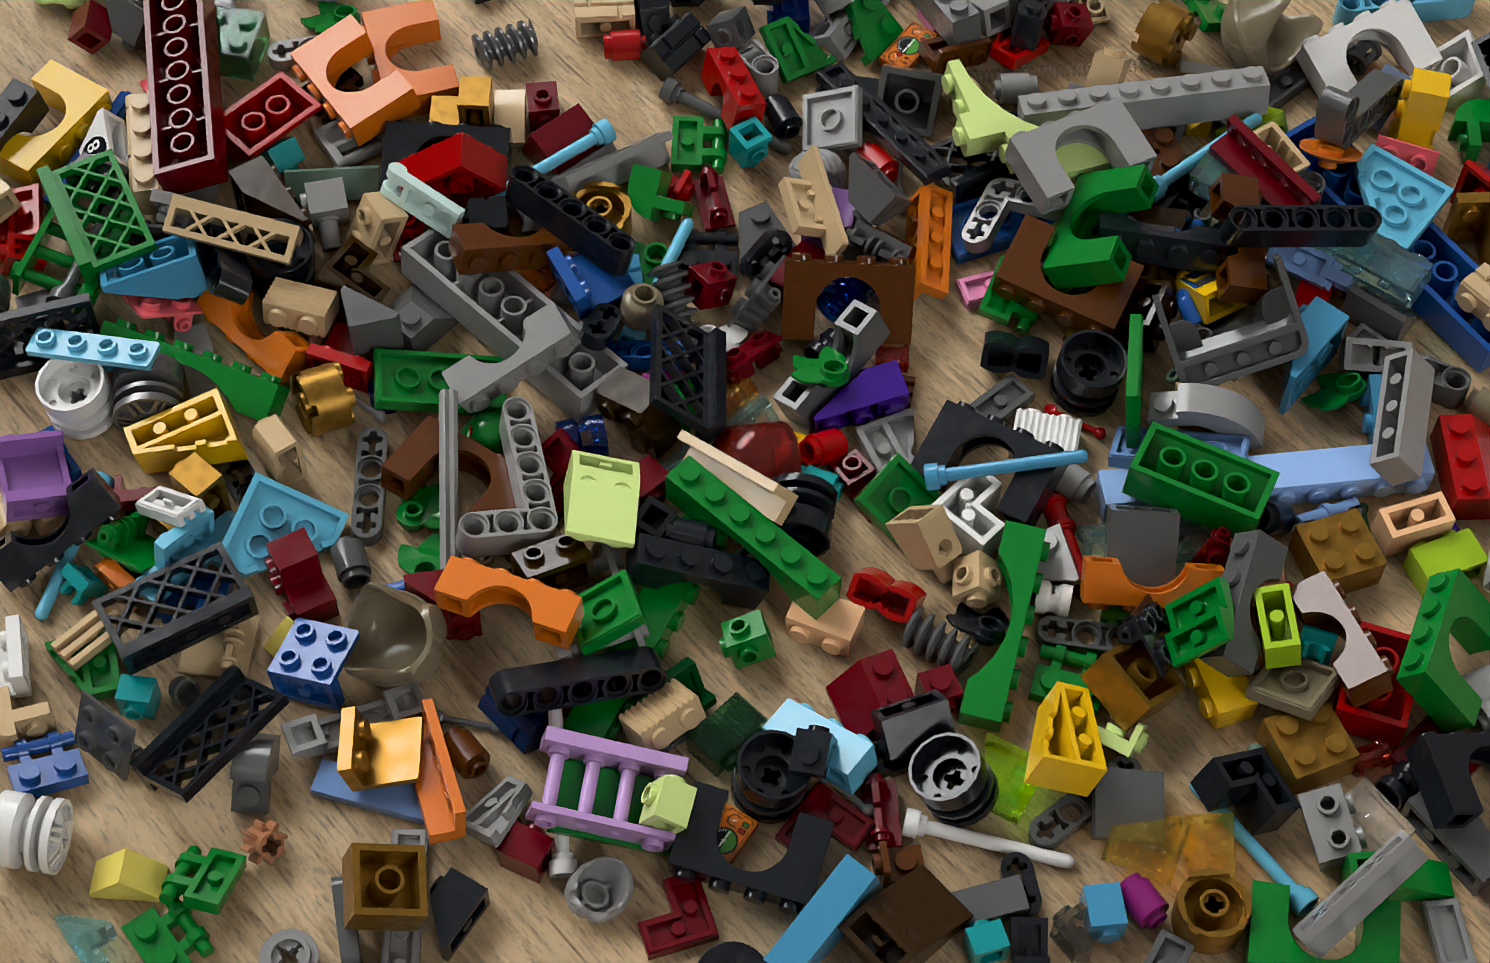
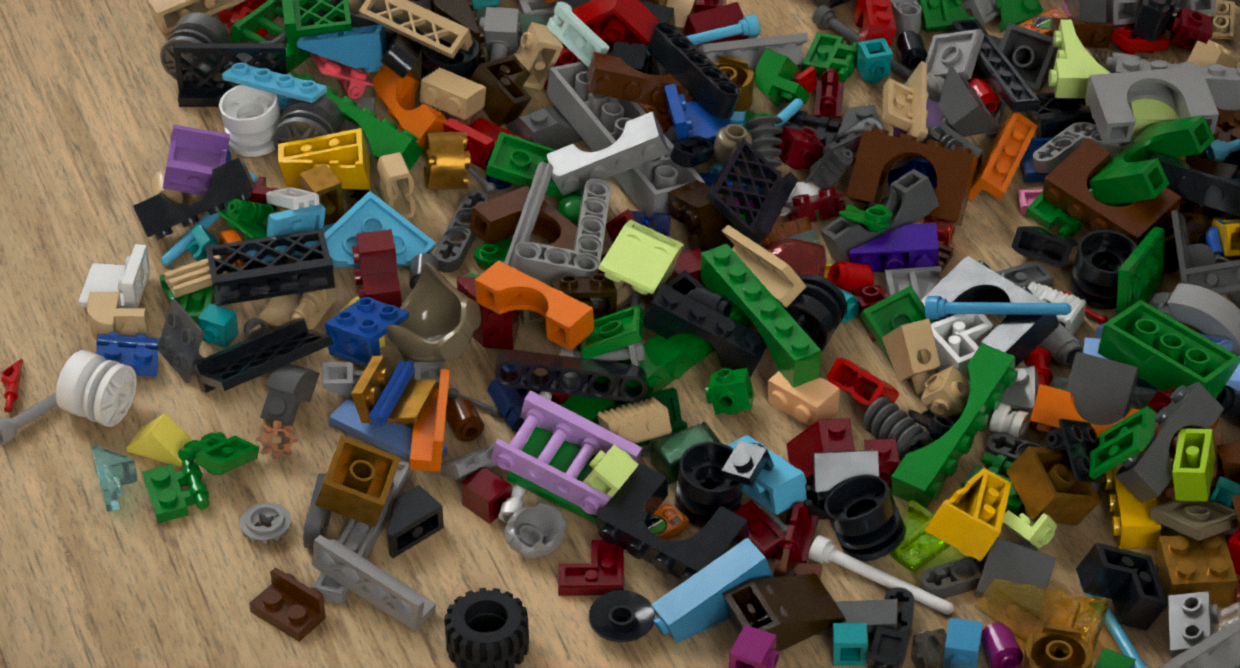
camera: 20 degrees right, 15 degrees down
dark grey slope [340,286,405,362] -> none
none -> blue axle [369,360,415,426]

